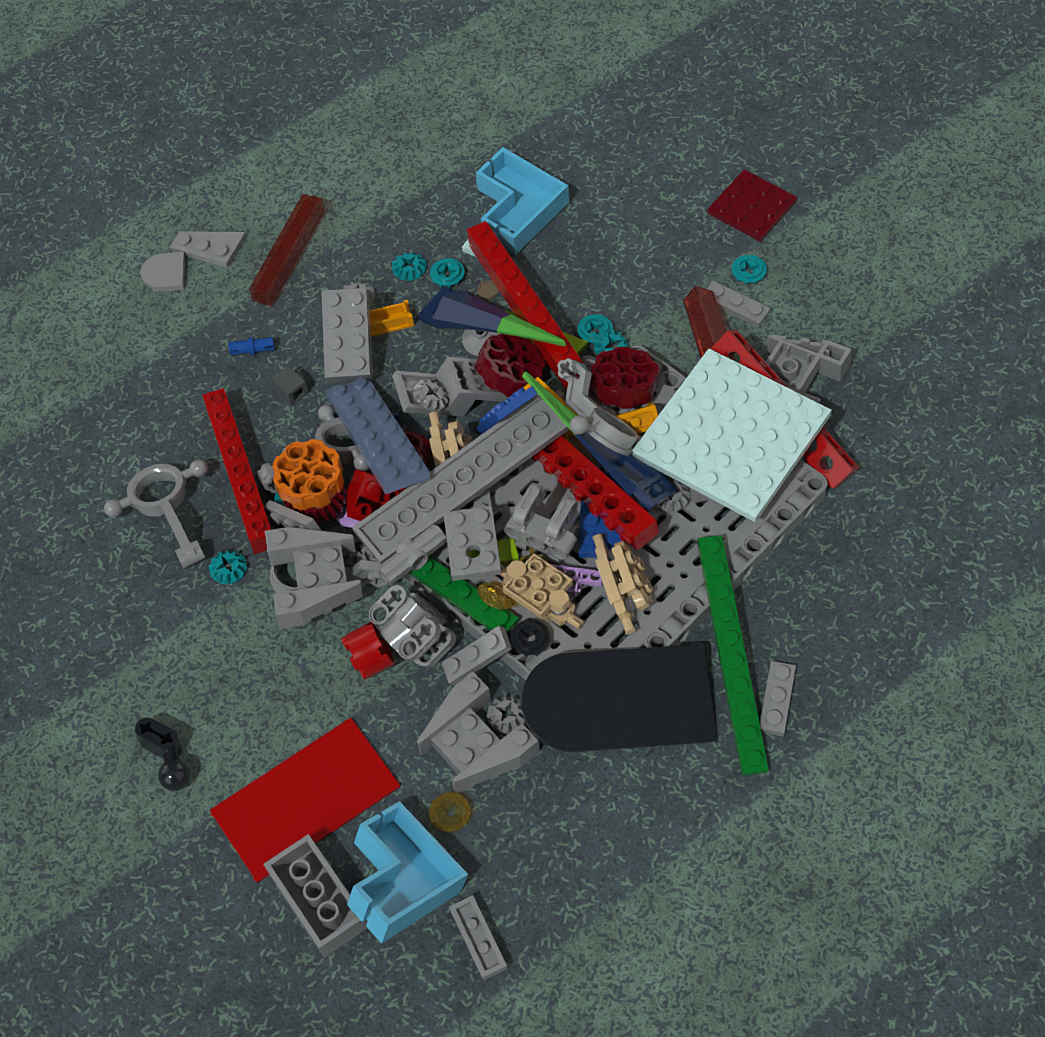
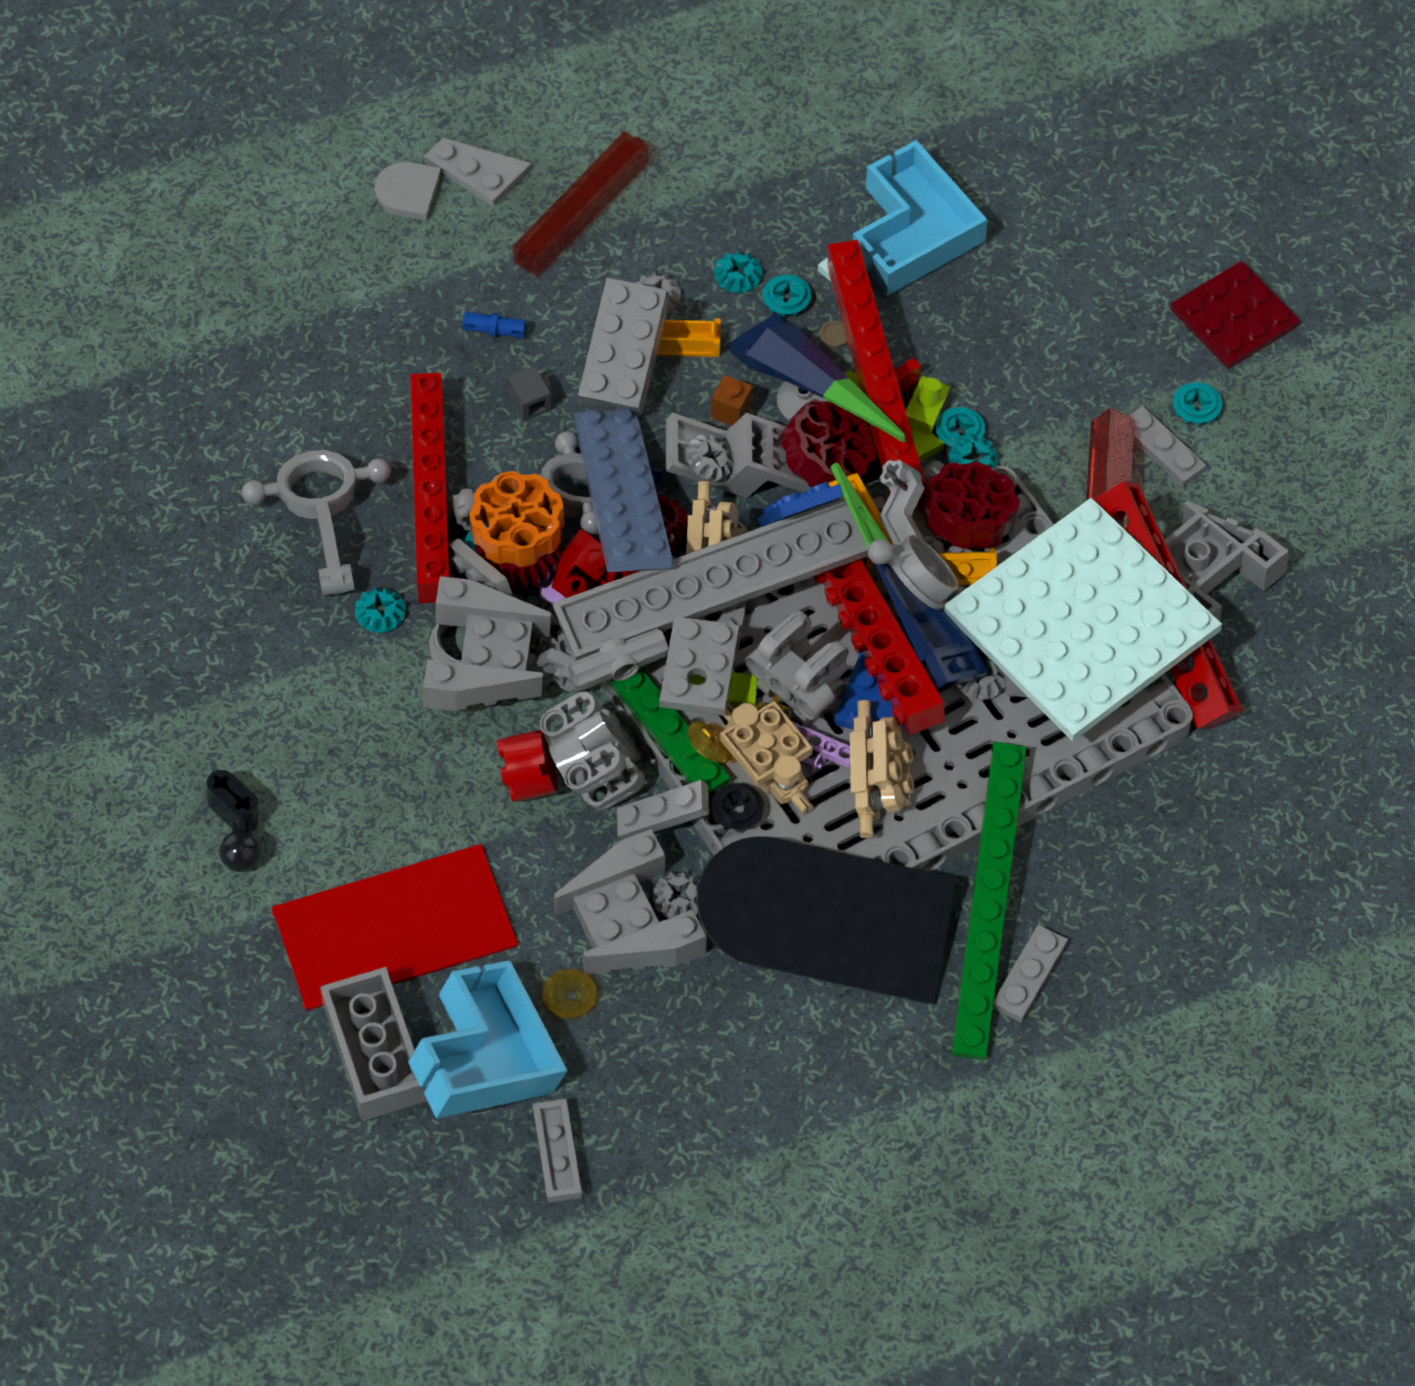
camera: 10 degrees right, 0 degrees up
none -> dark orange brick [711,375,753,426]
none -> red plate [894,358,921,394]
none -> lime tile [906,376,951,434]

